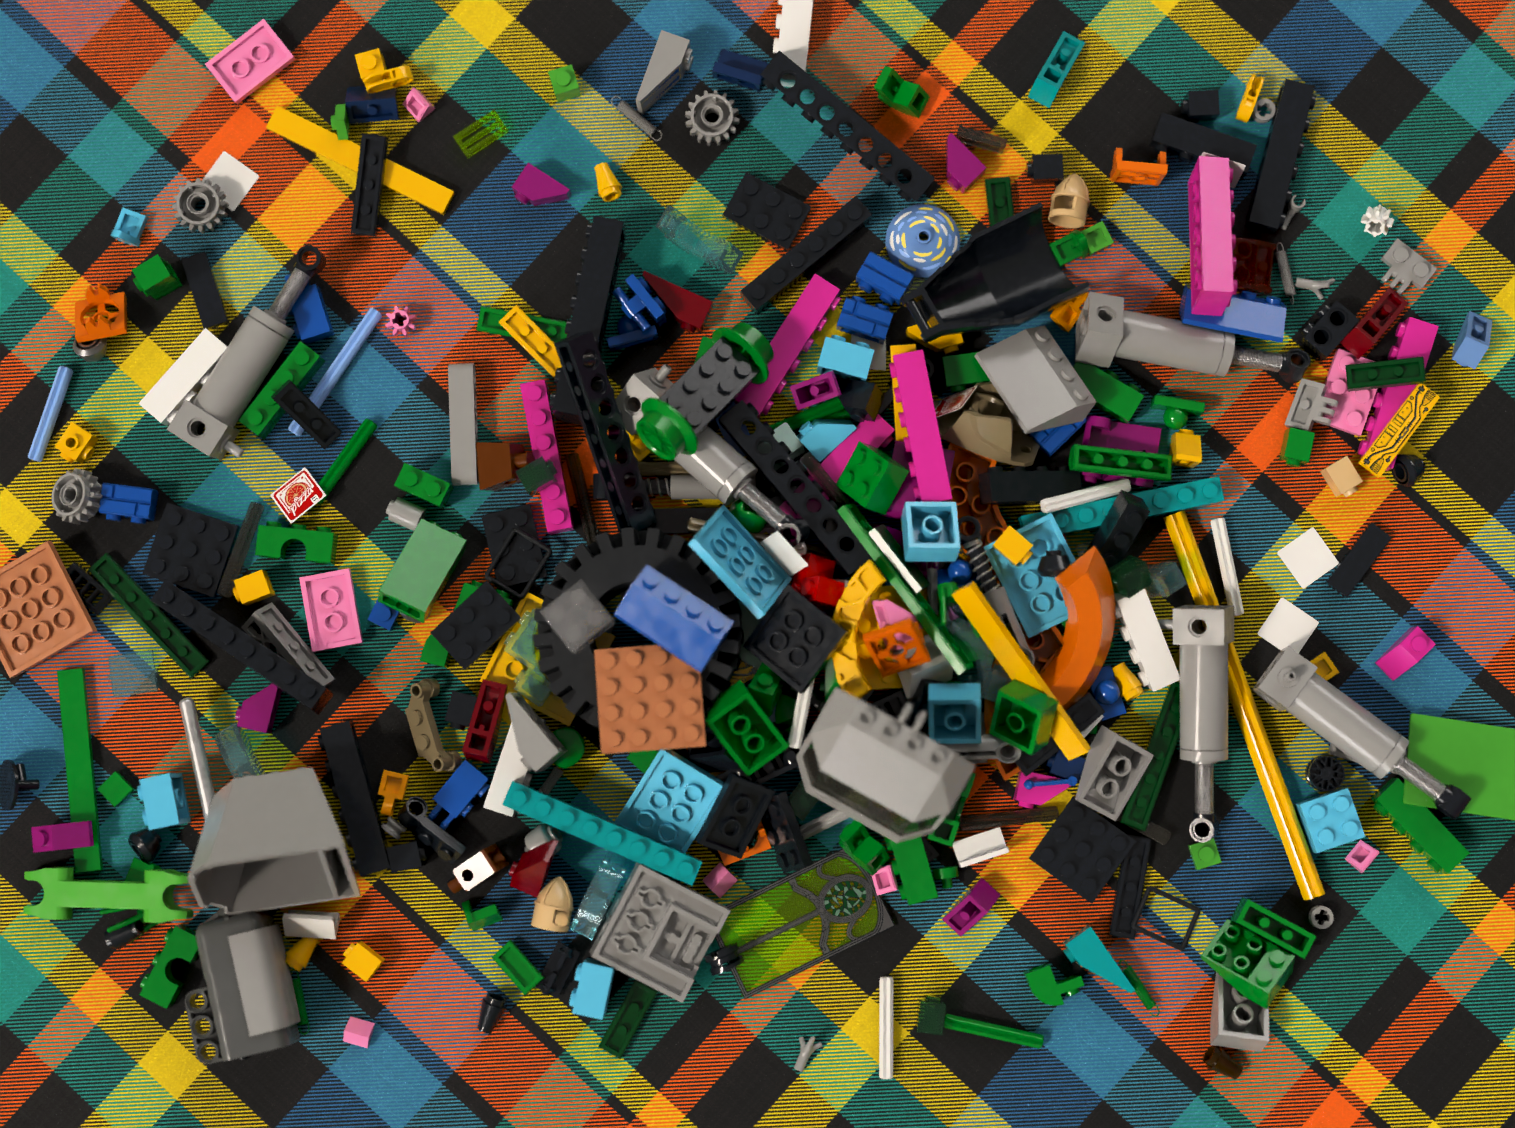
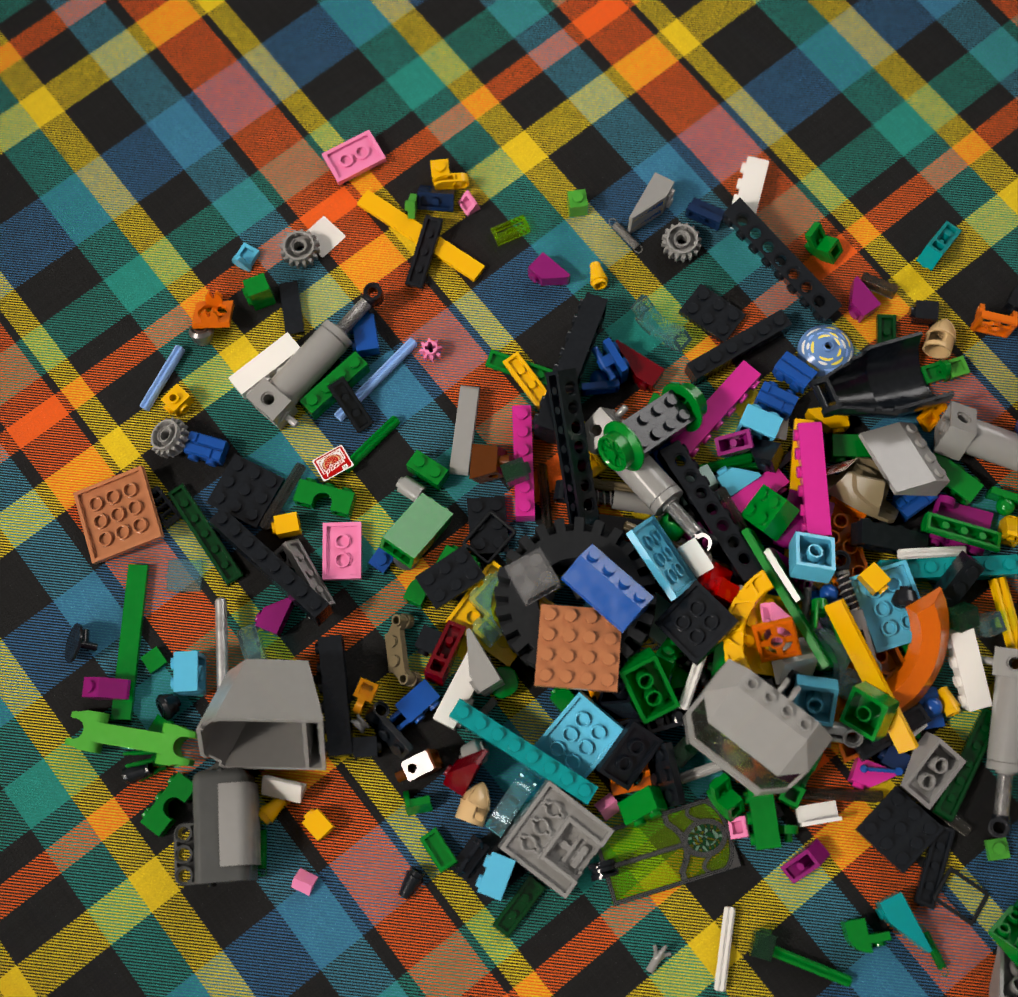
camera: 10 degrees right, 10 degrees down
none -> green brick [617,785,668,828]

